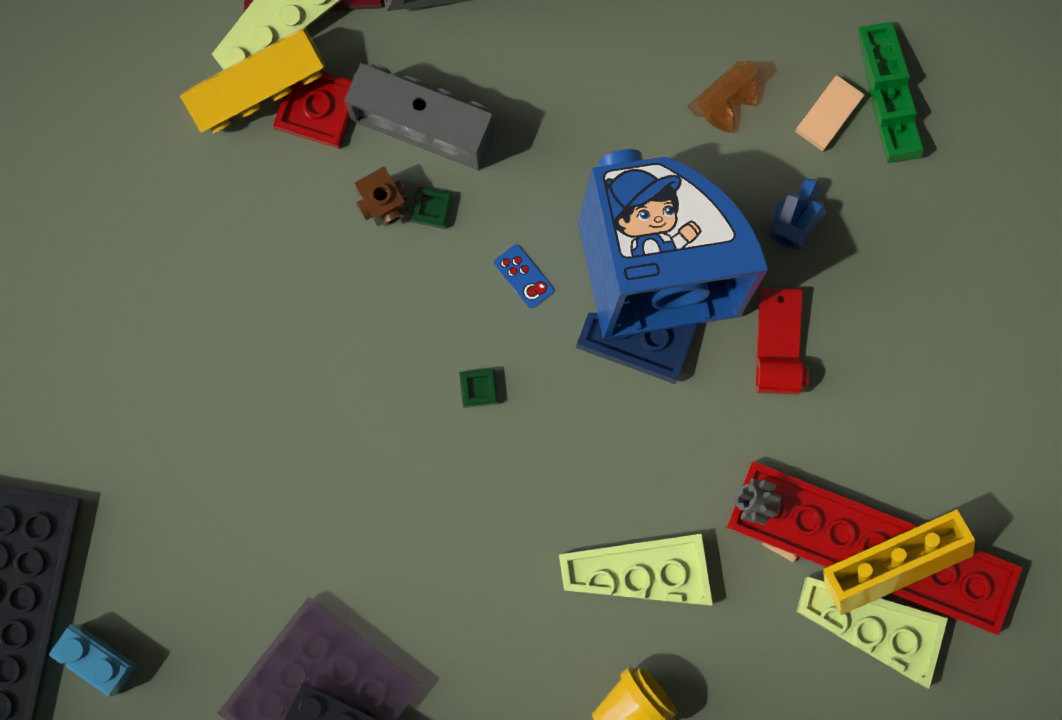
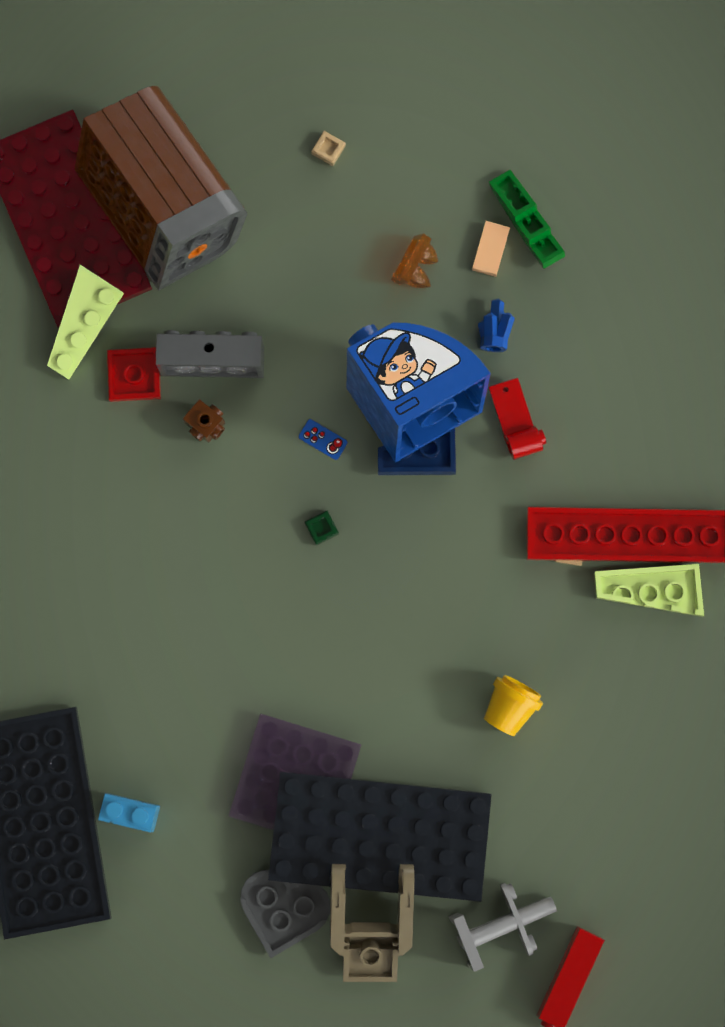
camera: 20 degrees left, 0 degrees up
yellow brick [180,27,326,133] -> none
dark green tile [411,187,452,229] -> none
yellowish green wing [559,534,713,606] -> none
dark grey gear [736,478,781,525] -> none
yellow brick [823,509,975,615] -> none

